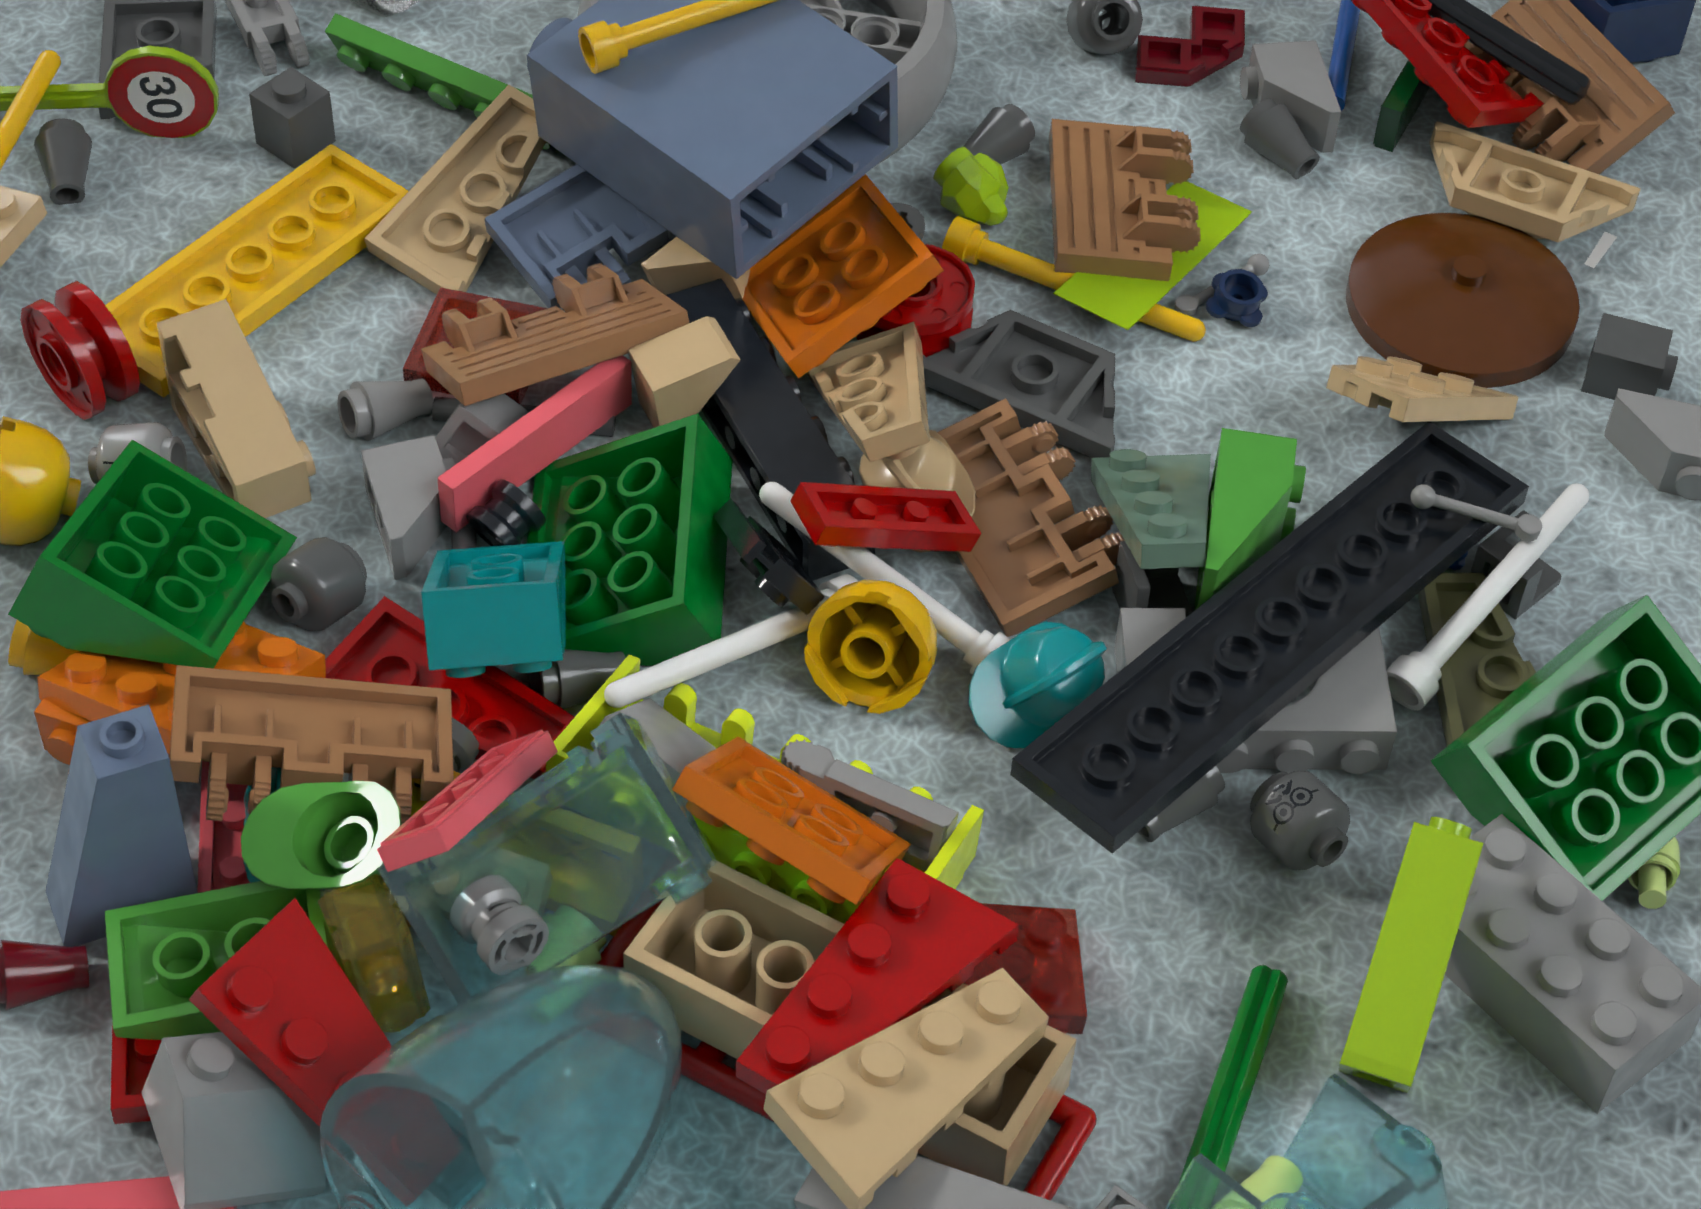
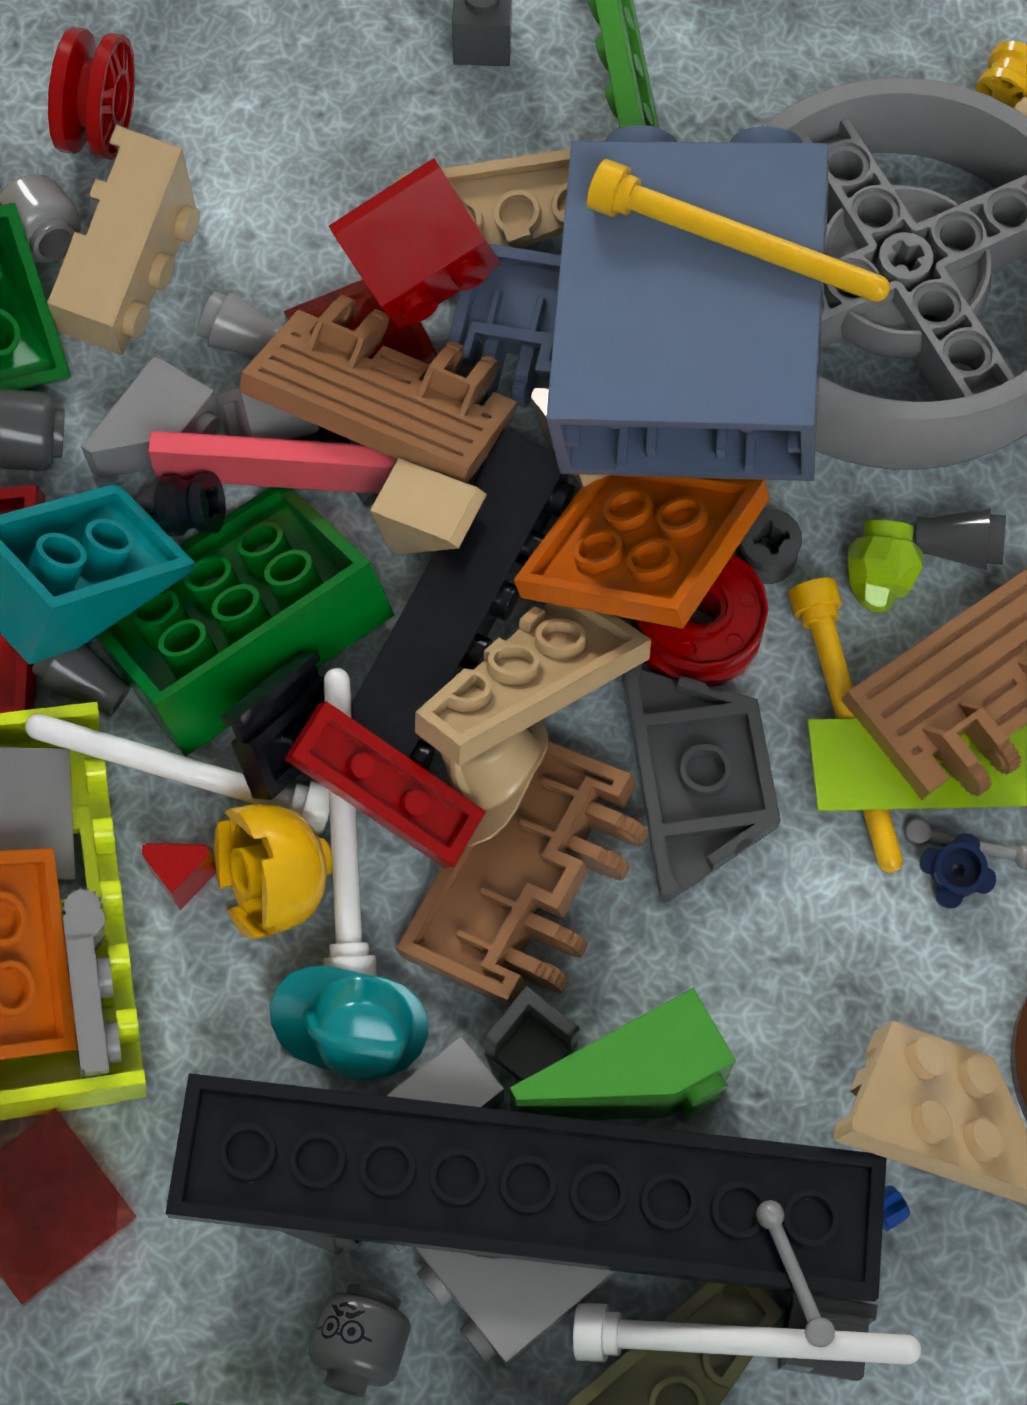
camera: 55 degrees right, 20 degrees up
yellow plate [105,144,409,398] -> none
sand green wing [1091,449,1211,569] -> none
none -> red slope [142,843,216,910]
none -> red slope [329,158,502,329]

